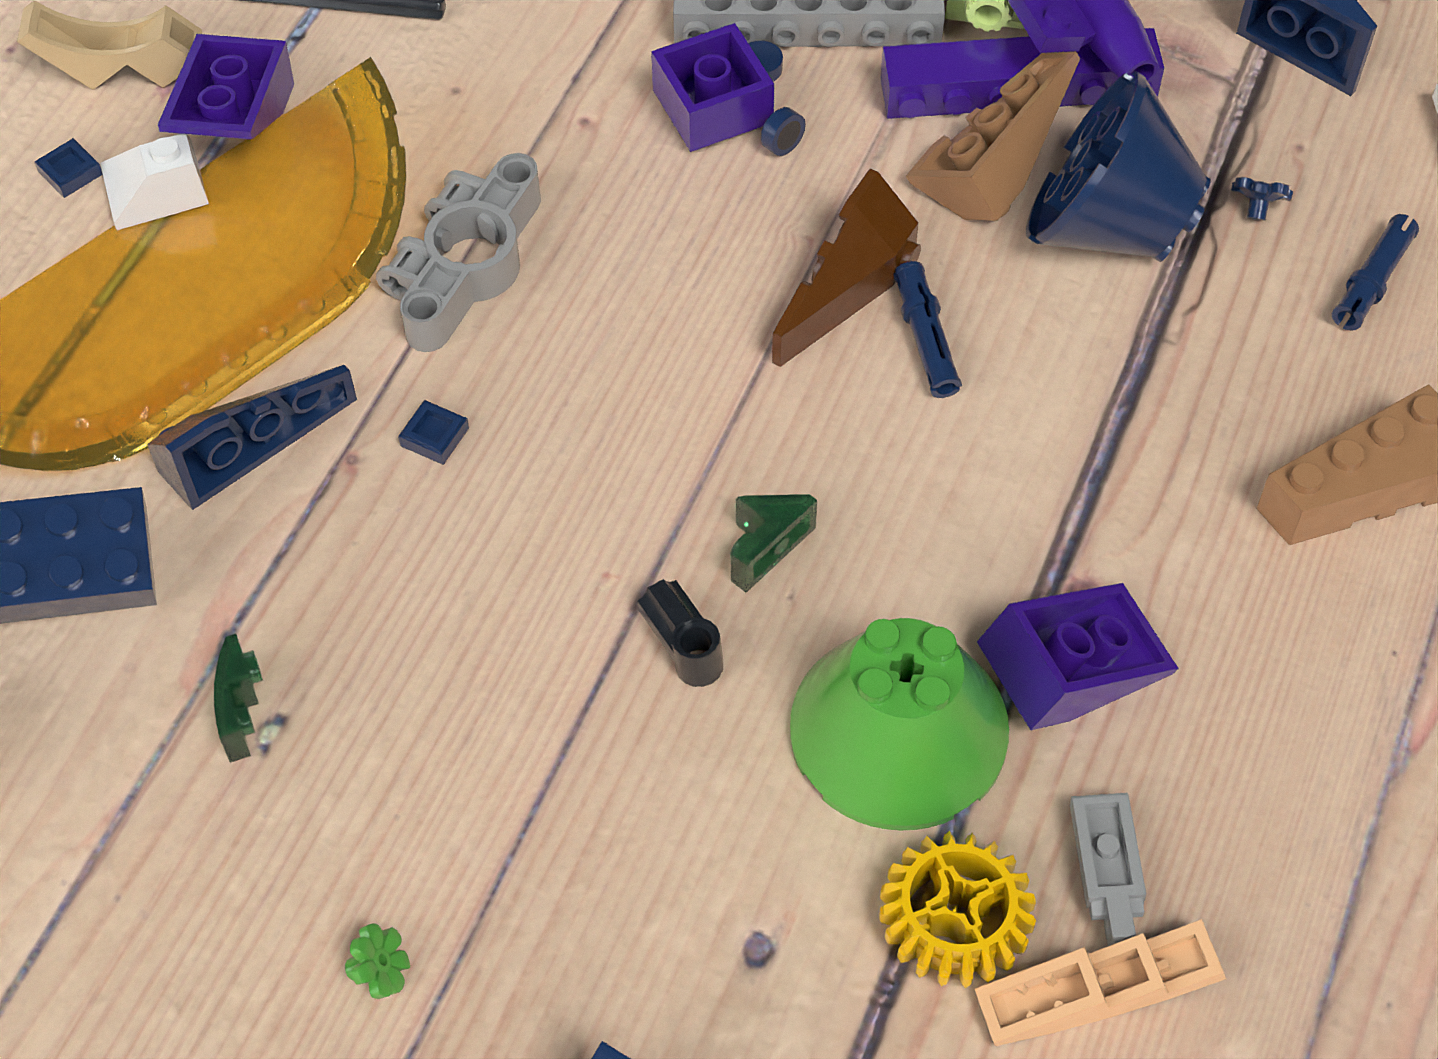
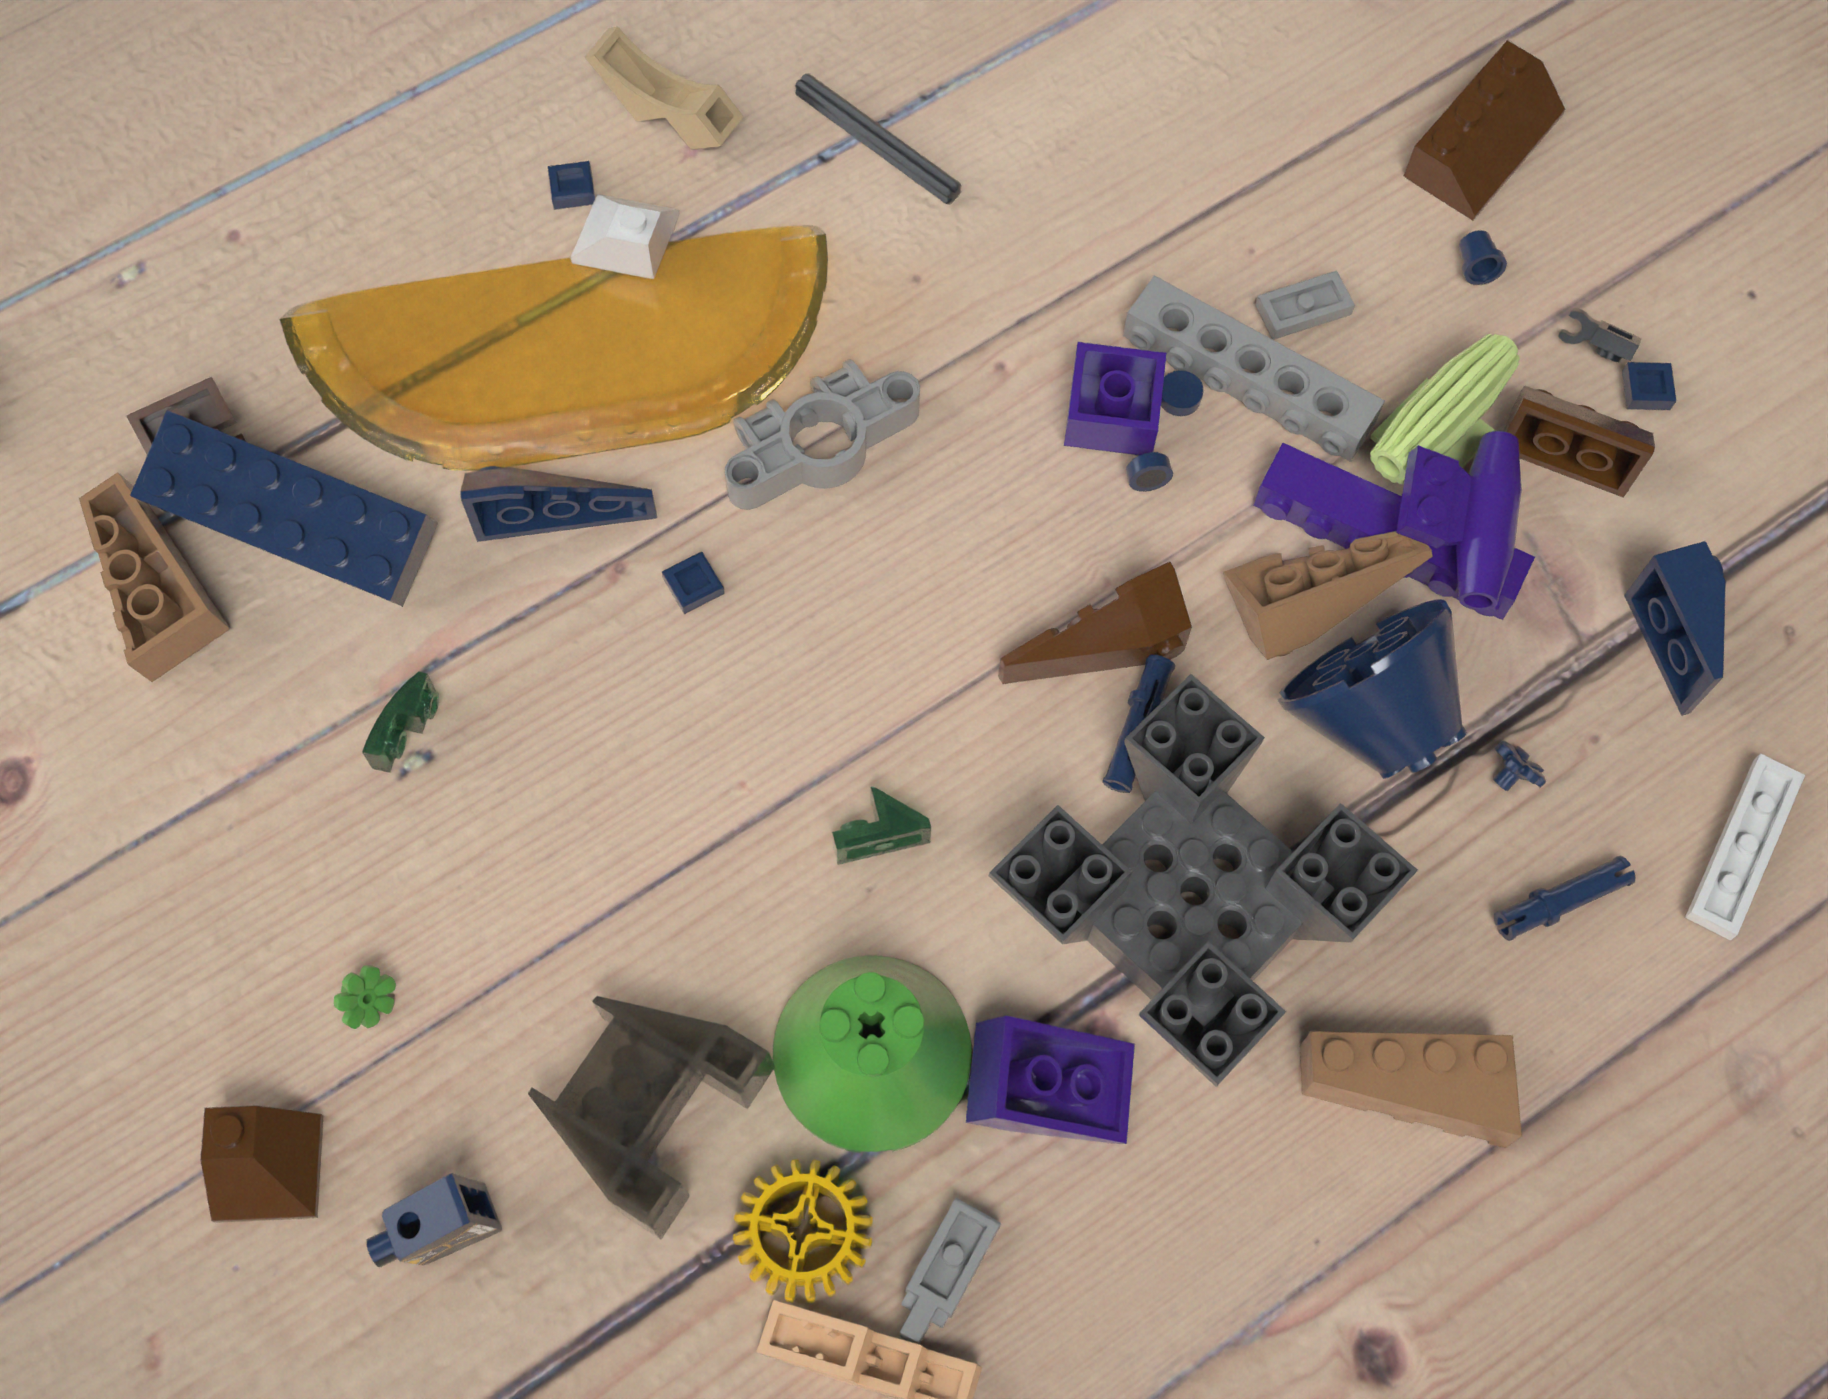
camera: 30 degrees right, 10 degrees up
dark purple slope [158,34,294,139] -> none
black piece [637,579,724,687] -> none
none -> clear smoke wedge [528,996,775,1240]
none -> flat silver slope [988,674,1418,1087]

